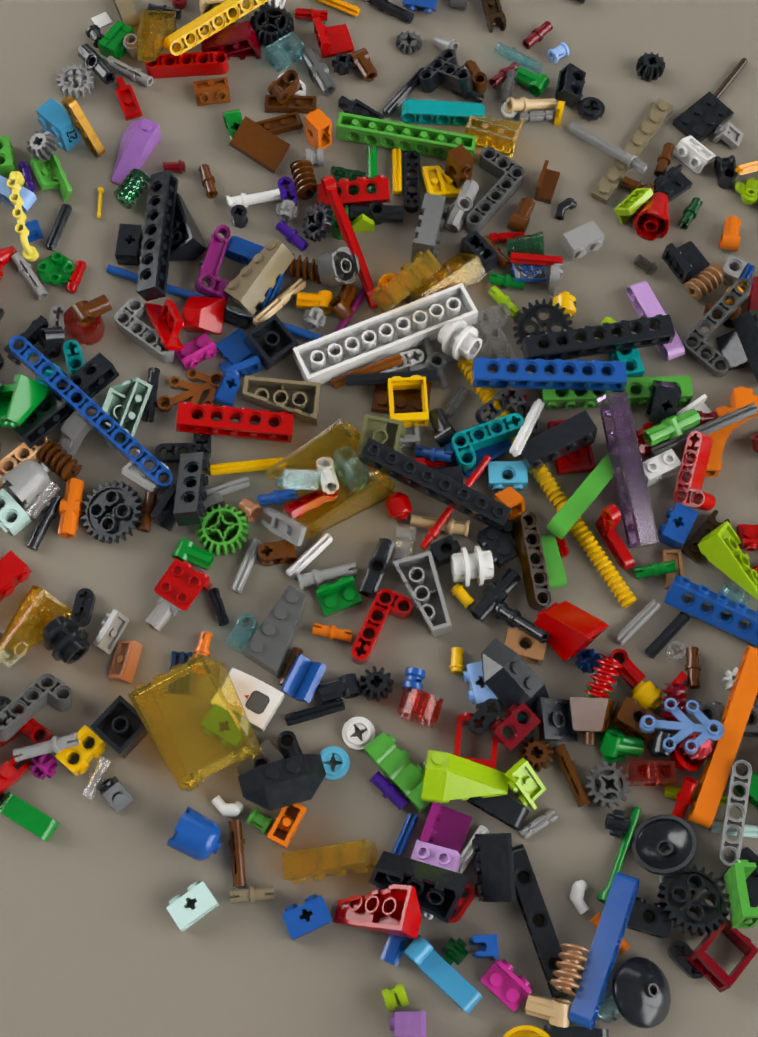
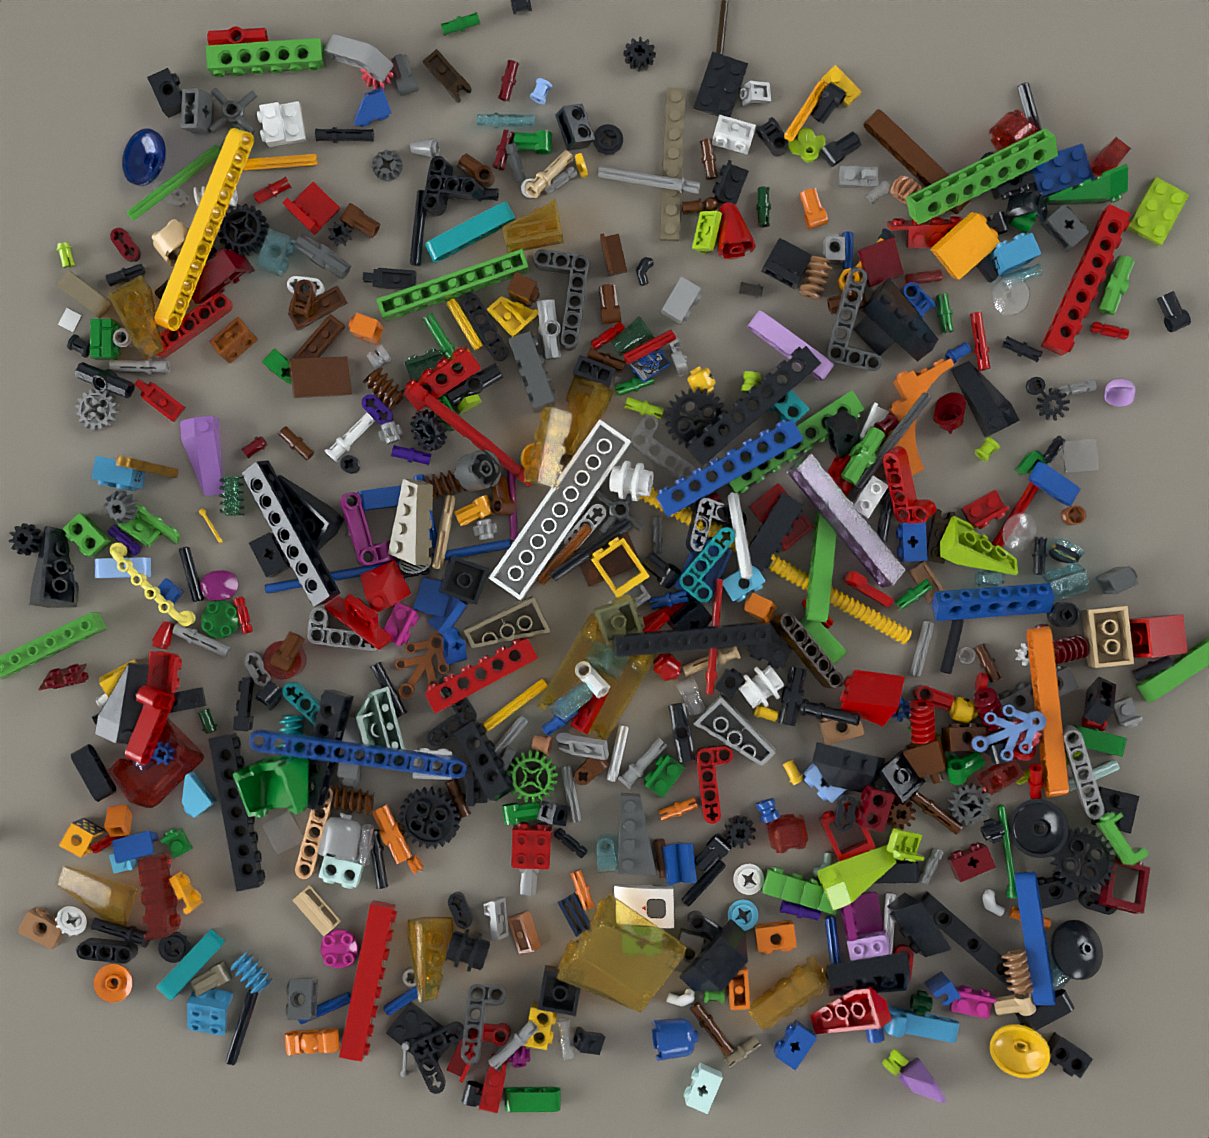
camera: 30 degrees left, 20 degrees up
none -> magenta hat [200,570,239,601]
none -> orange bush [407,854,424,874]
none -> black brick [537,800,571,826]
none -> orange brick [753,920,797,954]
none -> black pin [875,484,893,542]
none -> dark red brick [947,842,996,883]

